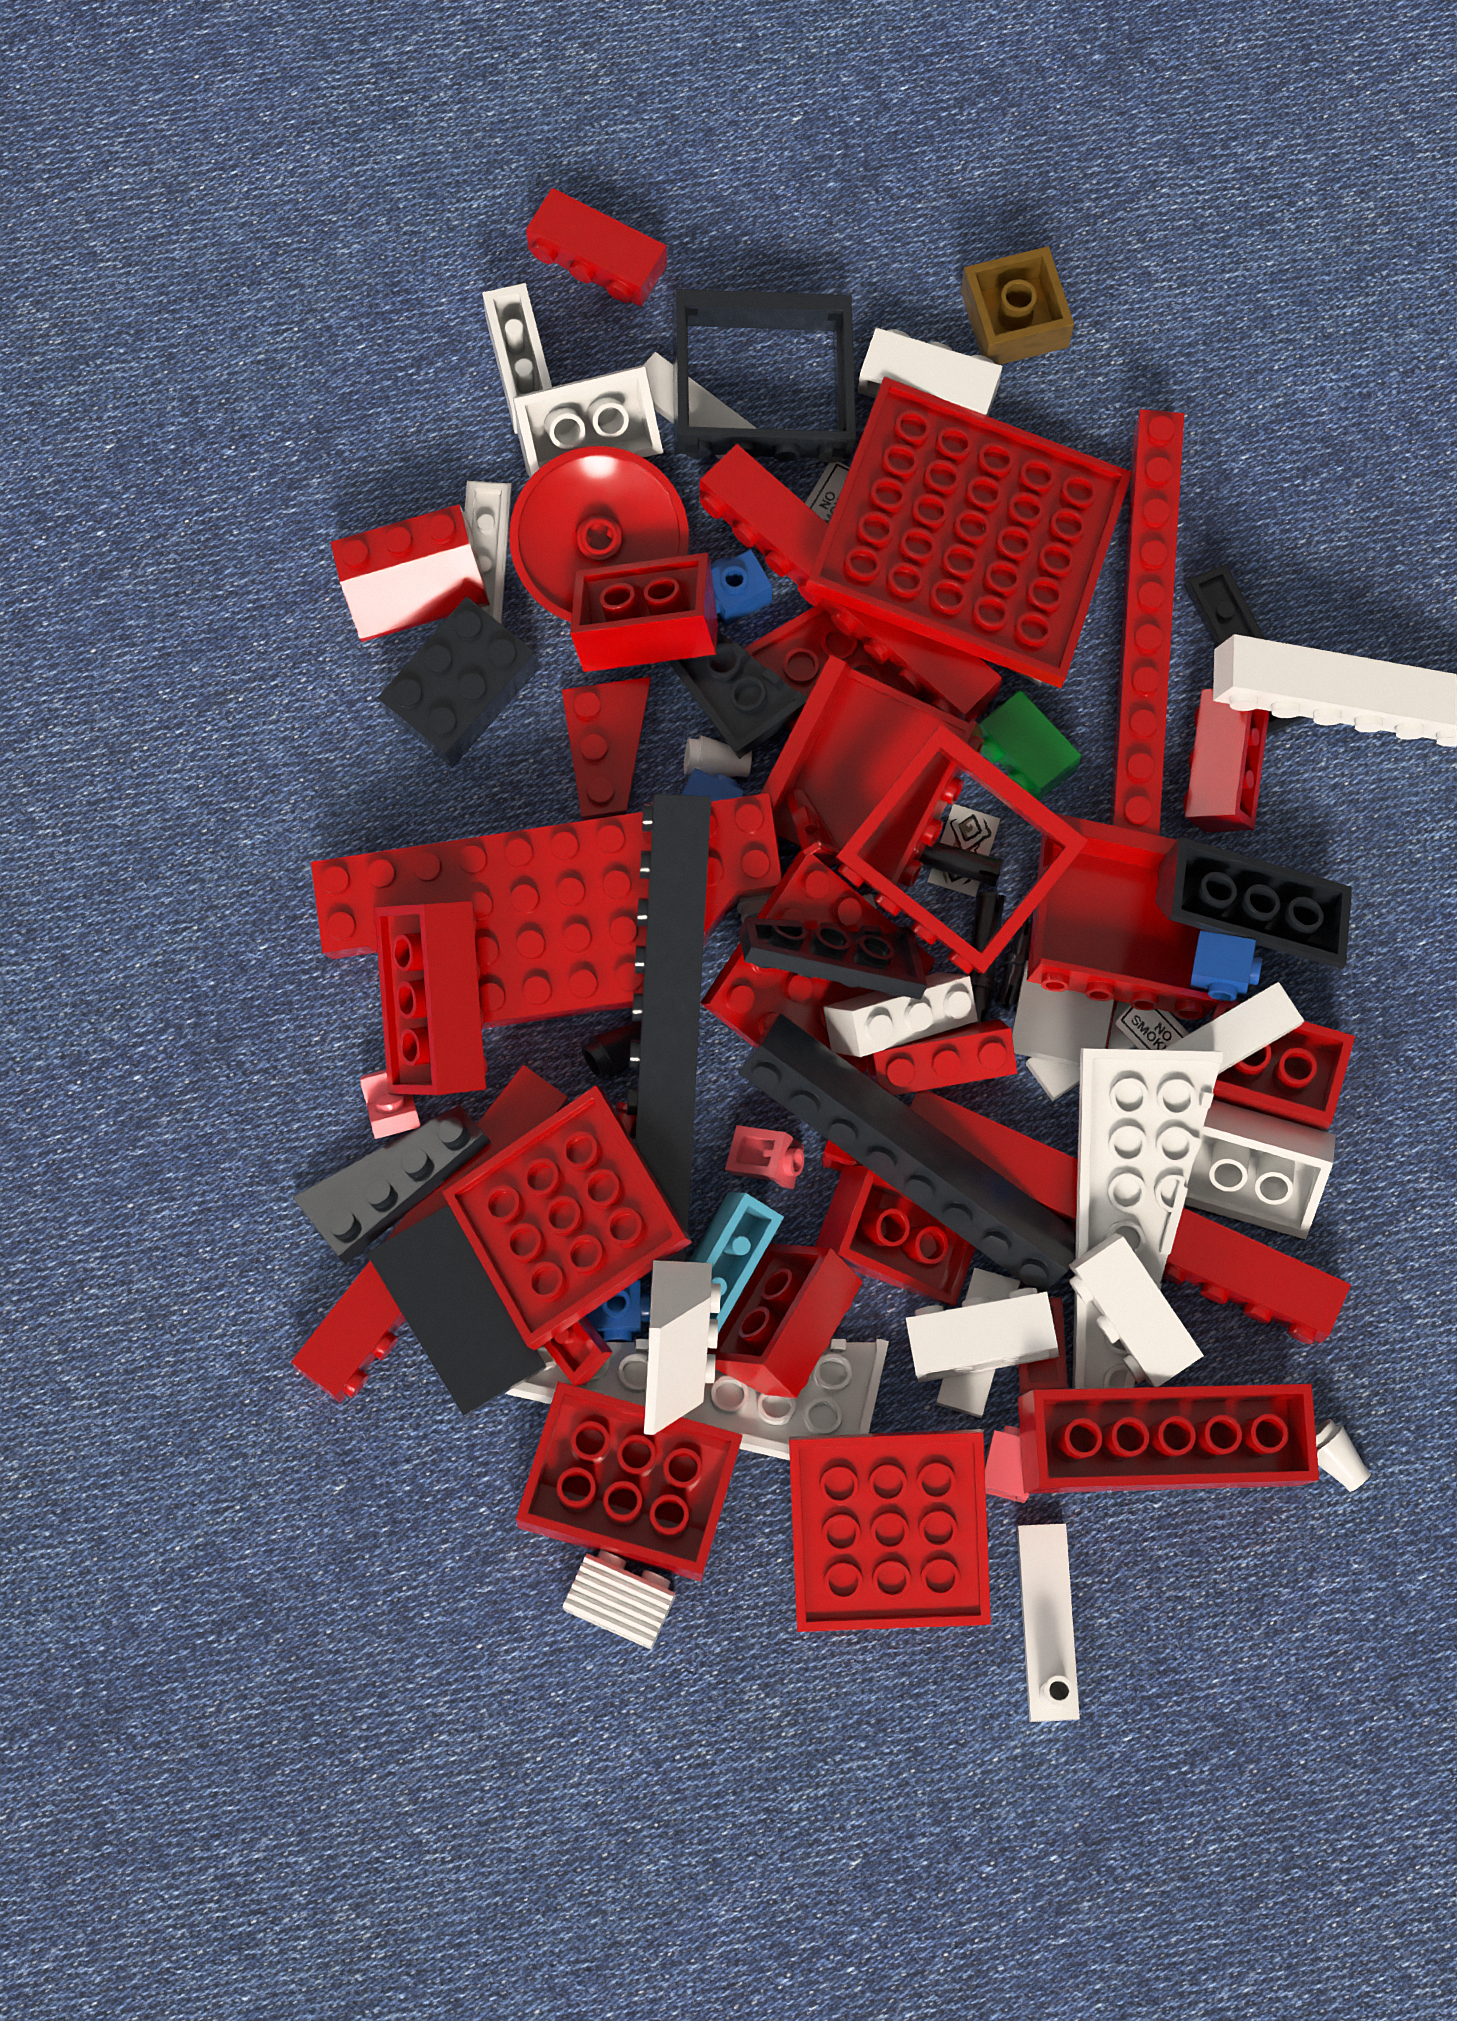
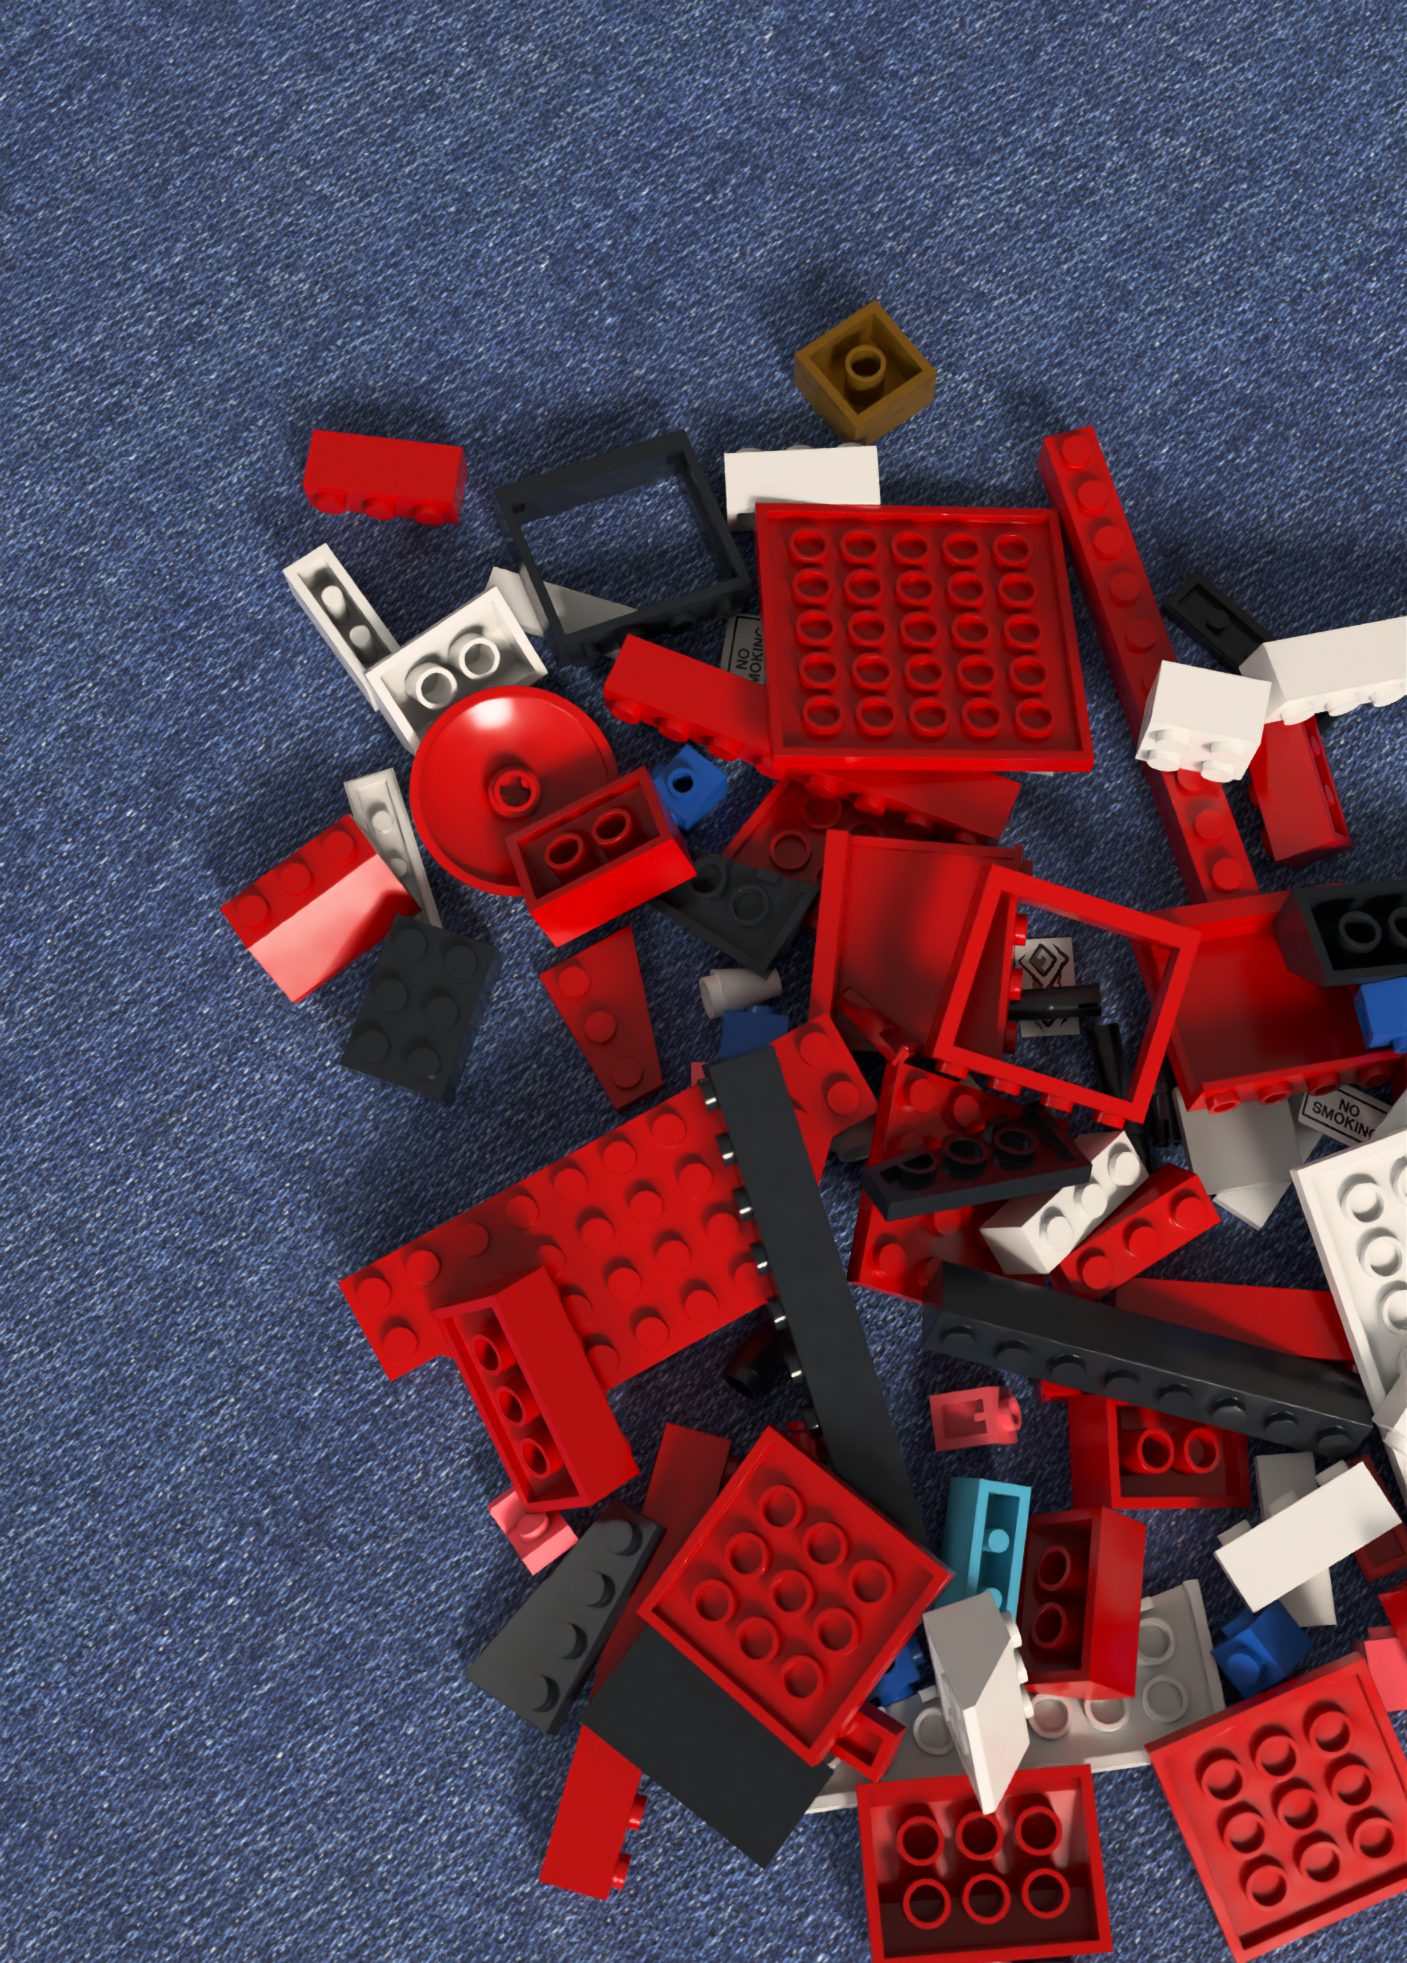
camera: 15 degrees left, 0 degrees up
green brick [979,690,1081,801] -> none
none -> white brick [1135,660,1272,782]
none -> blue brick [1210,1599,1314,1700]

